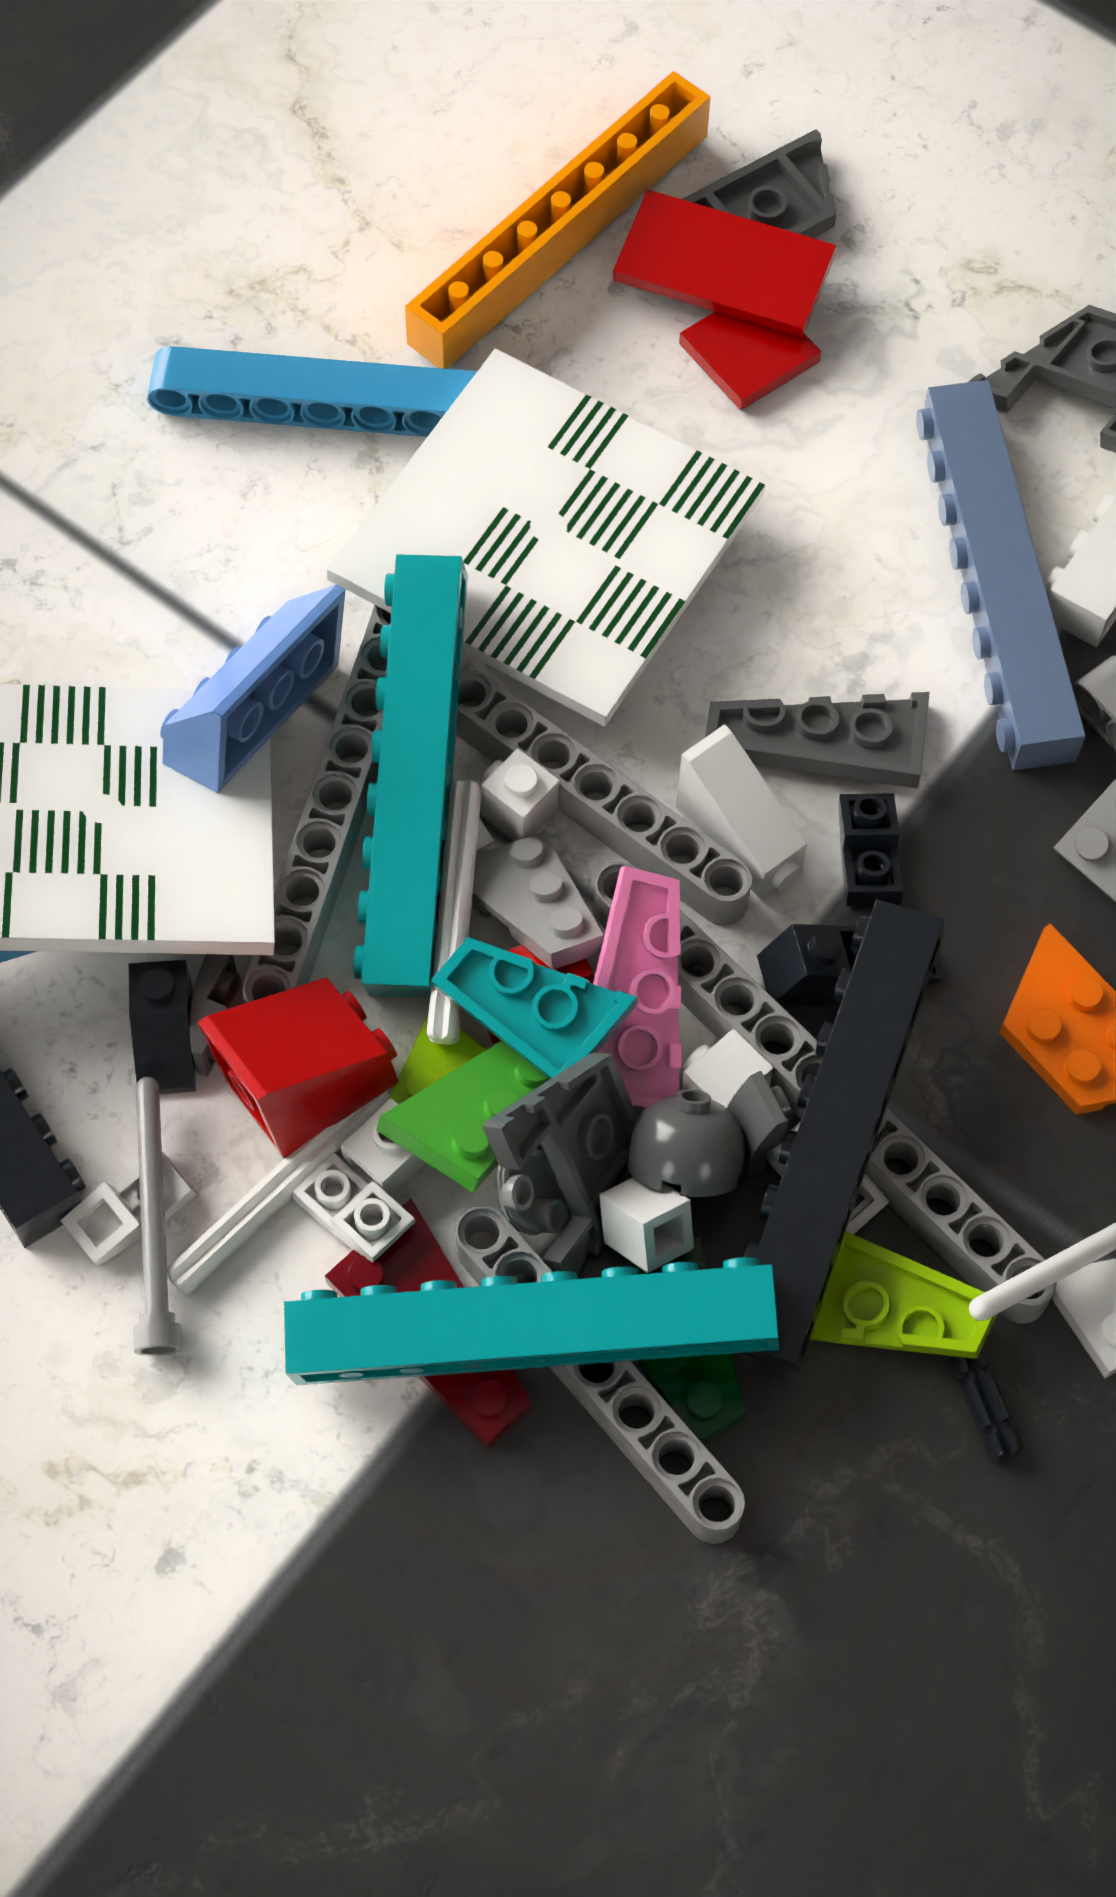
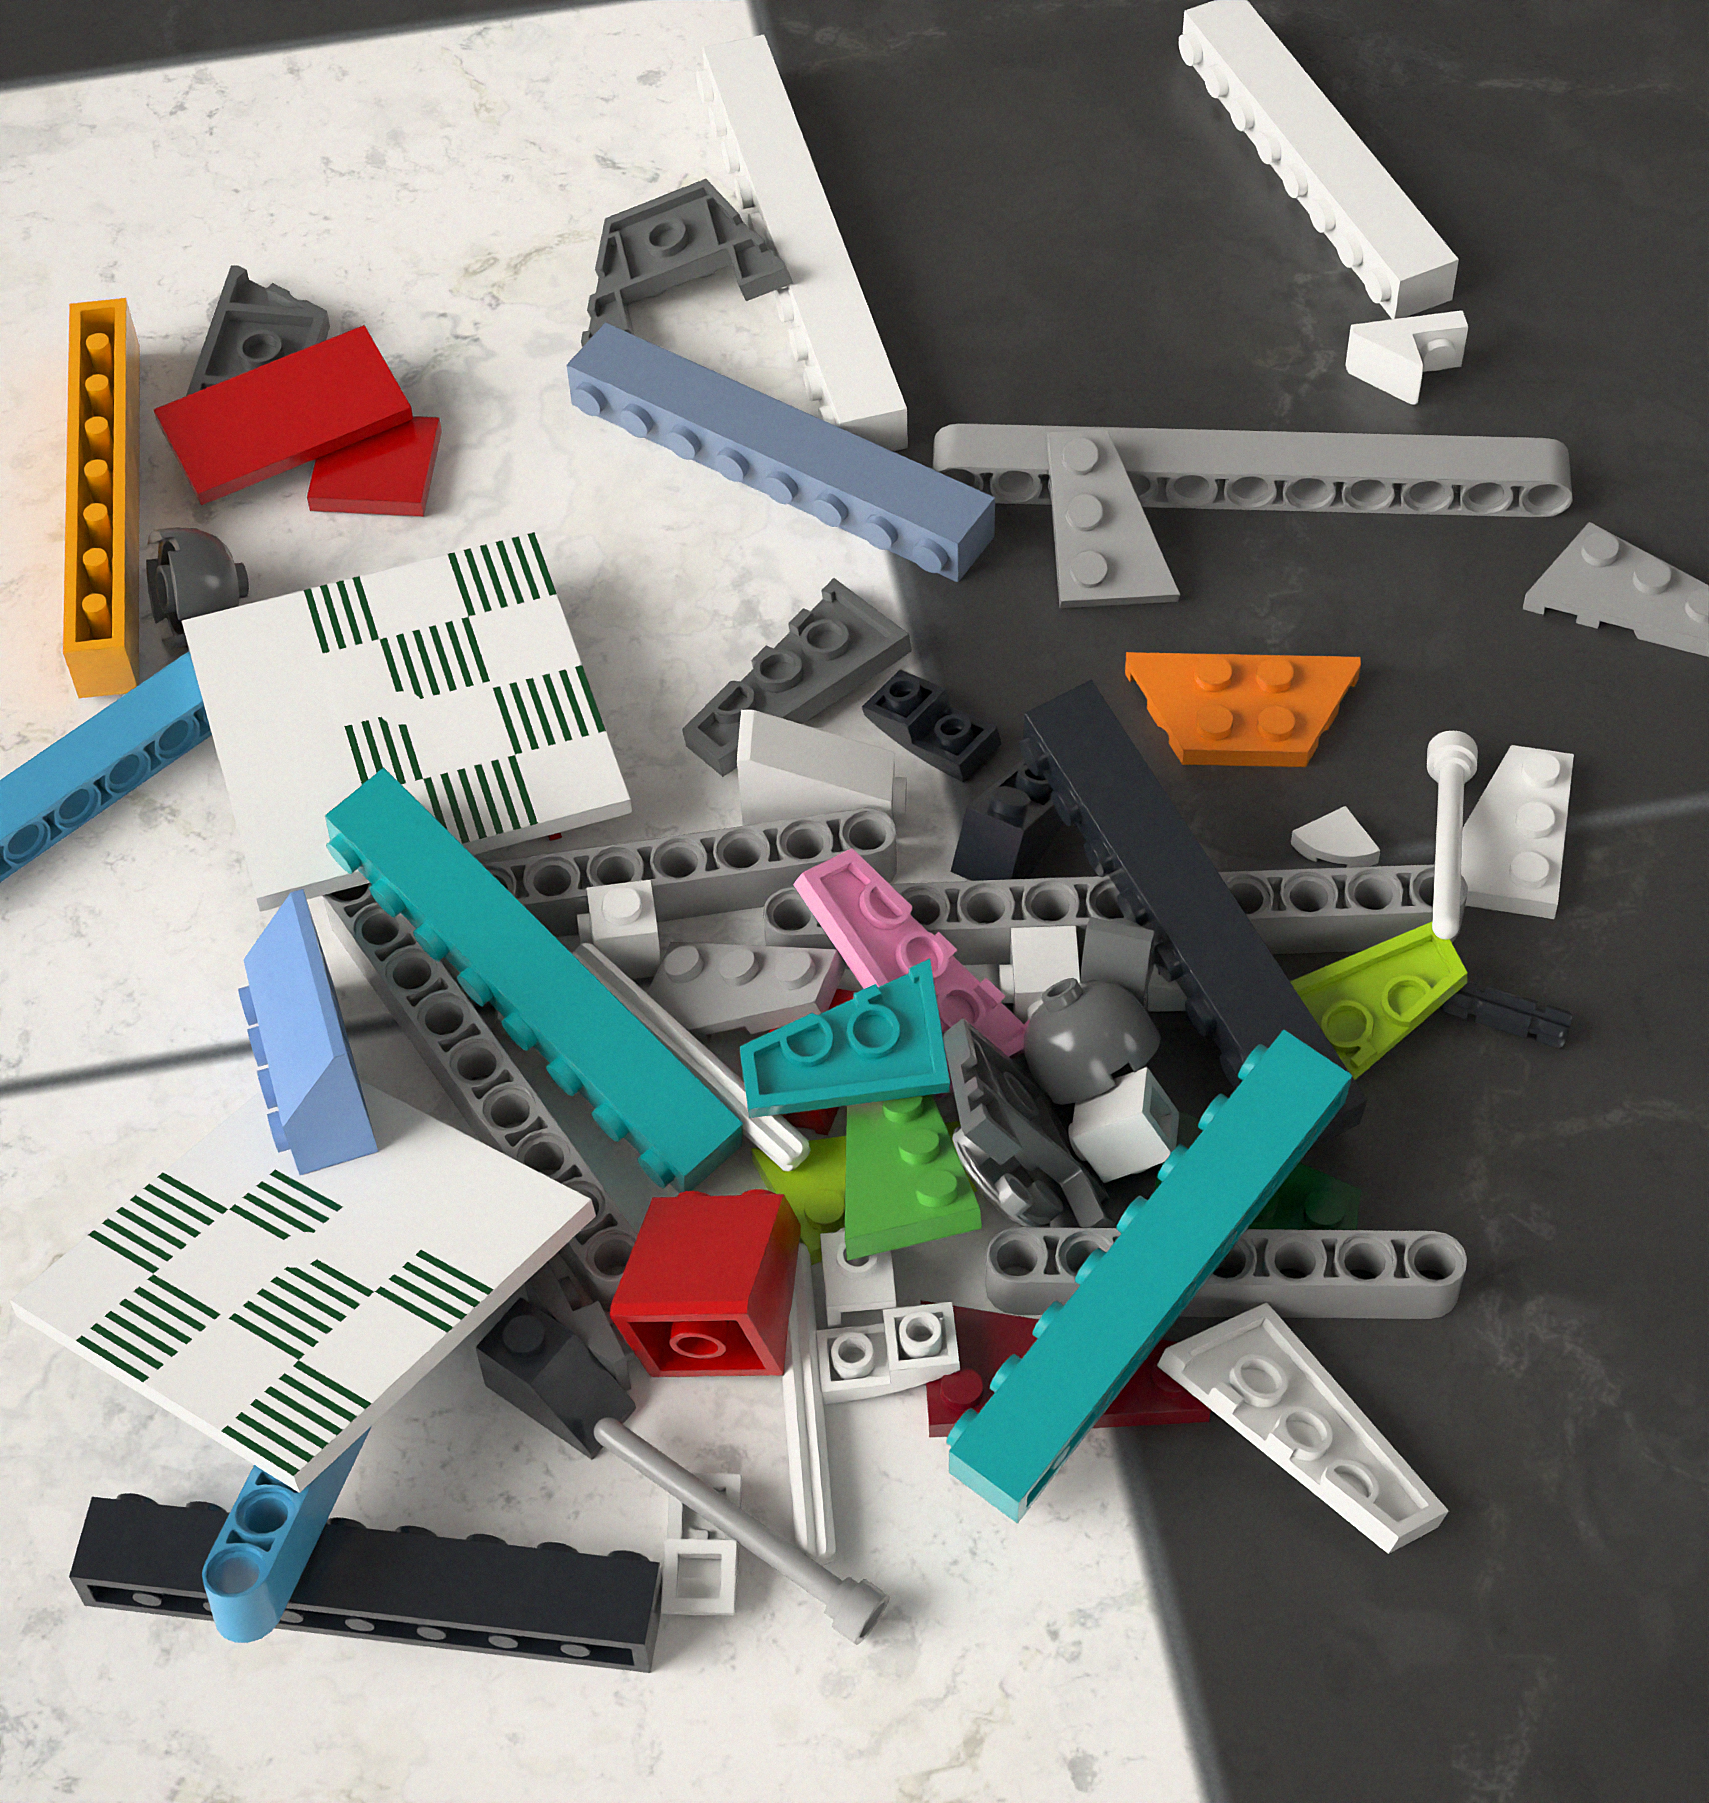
camera: 45 degrees left, 10 degrees down
none -> dark grey cylinder [146,527,249,649]
none -> white wing [1157,1302,1448,1554]
none -> white tile [1291,806,1380,868]

